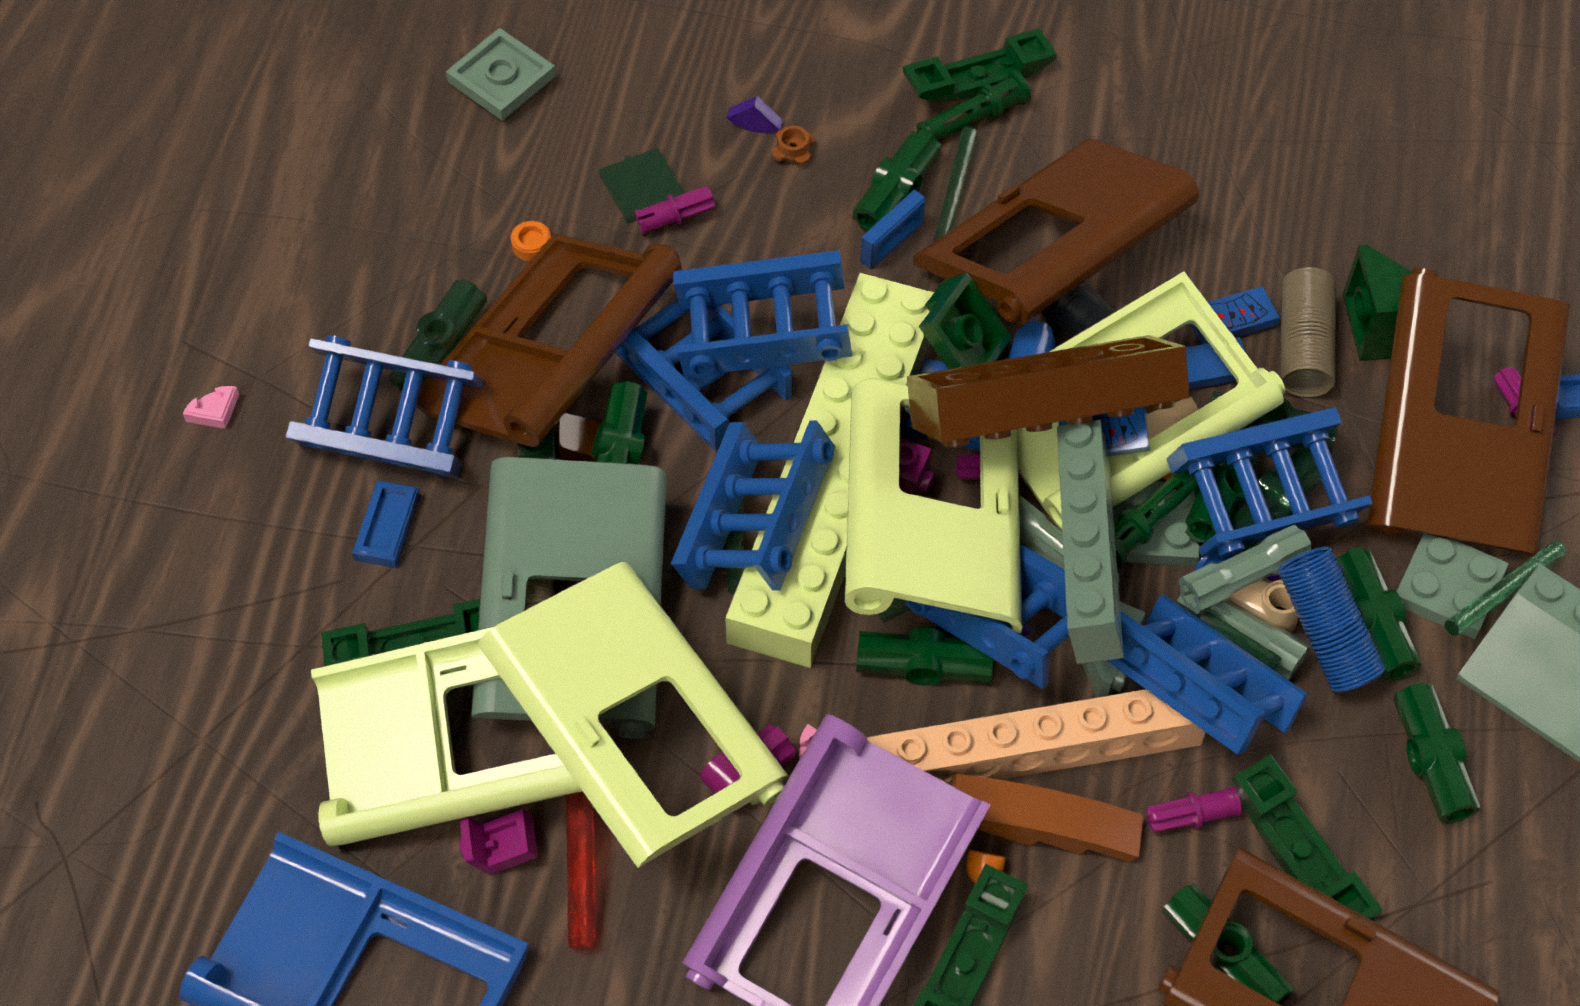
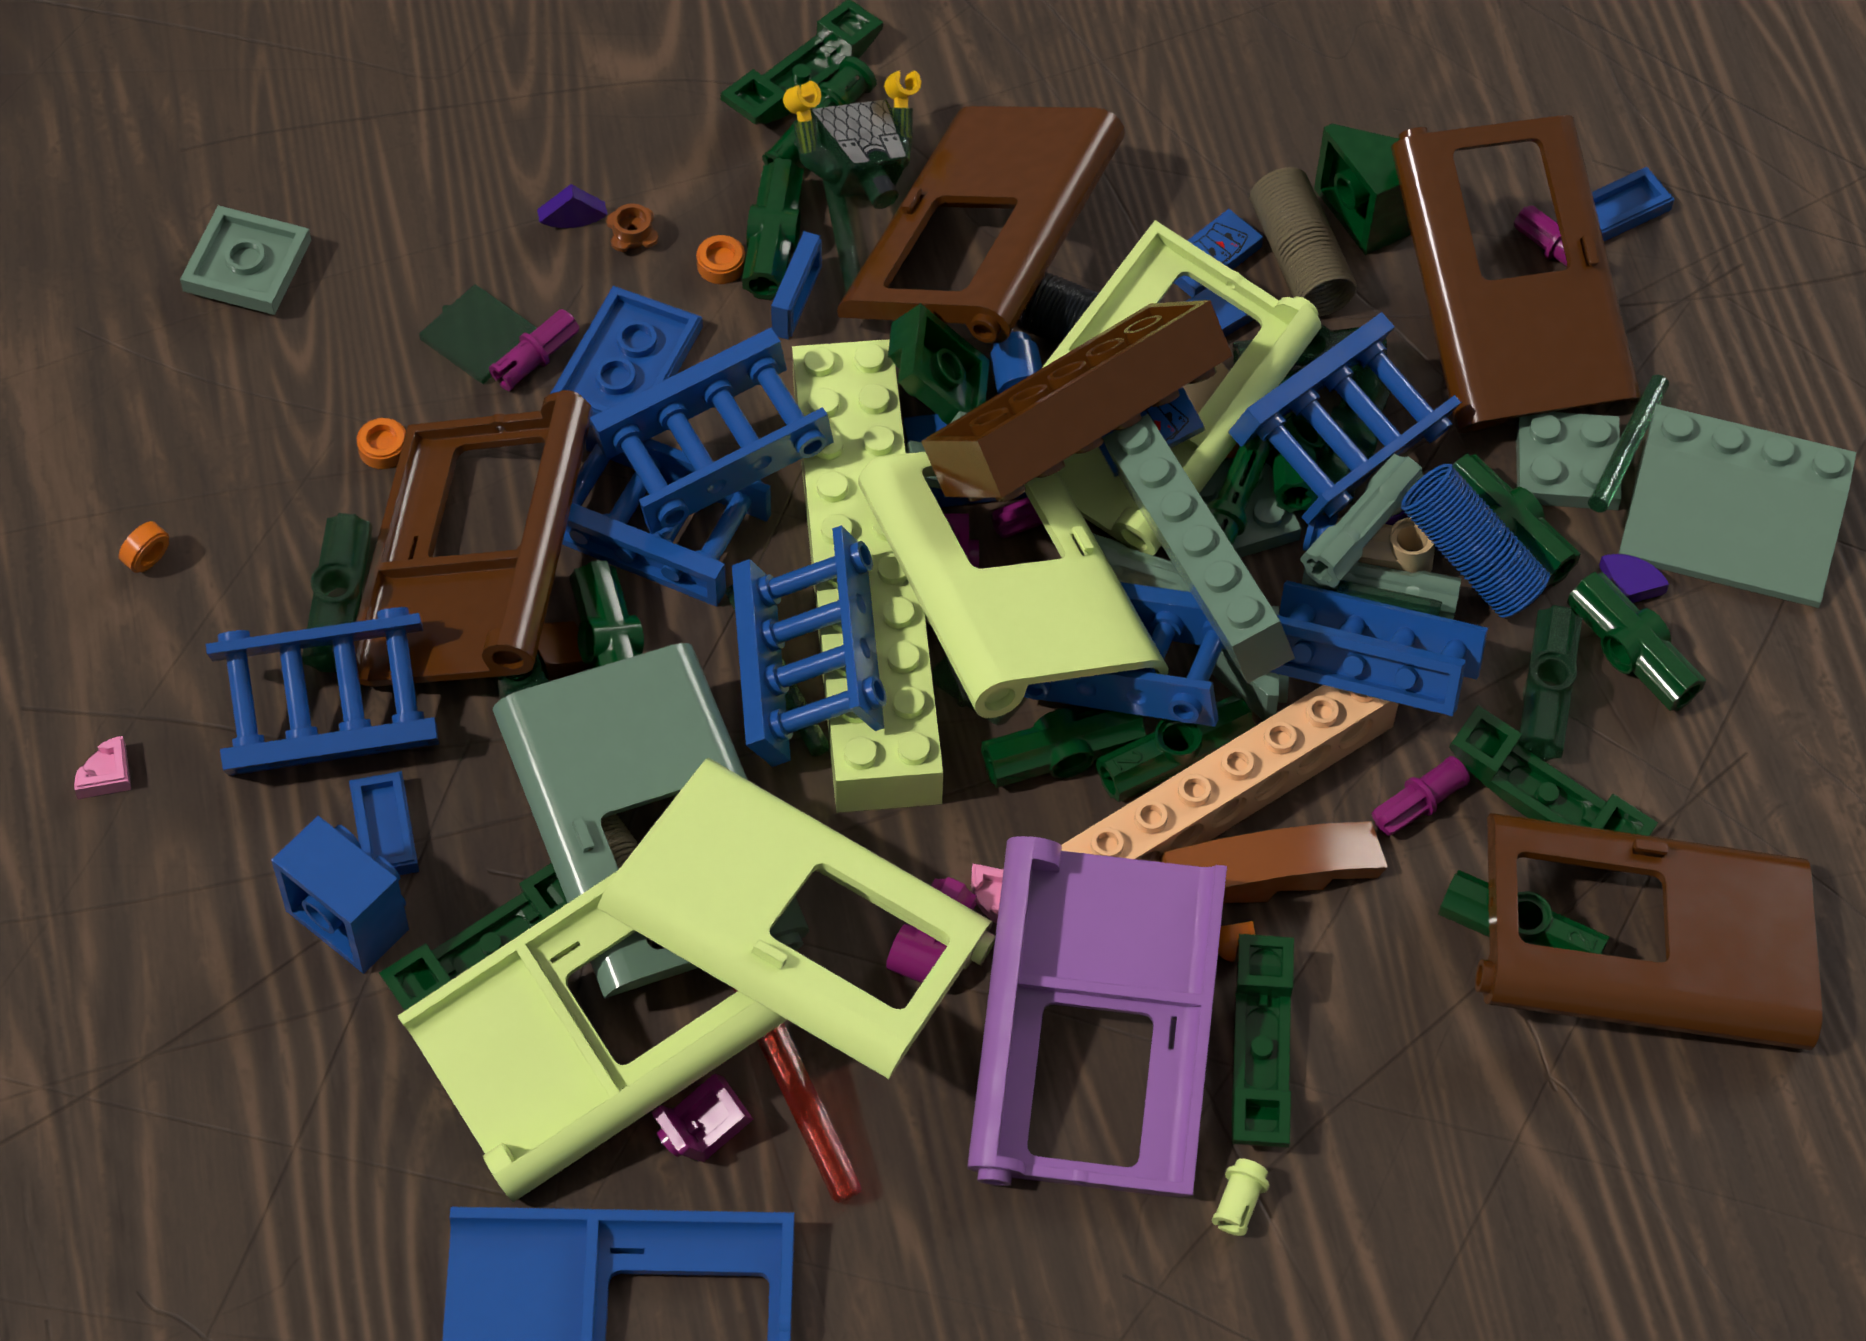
camera: 25 degrees left, 0 degrees up
none -> orange tile [119,521,169,573]
none -> blue brick [271,816,409,974]
none -> blue tile [550,286,703,416]
none -> orange tile [696,235,745,284]
none -> torso [783,70,921,209]
none -> dark green piece [1096,695,1256,802]
none -> clear green piece [1517,605,1582,762]
none -> dark purple tile [1599,554,1669,603]

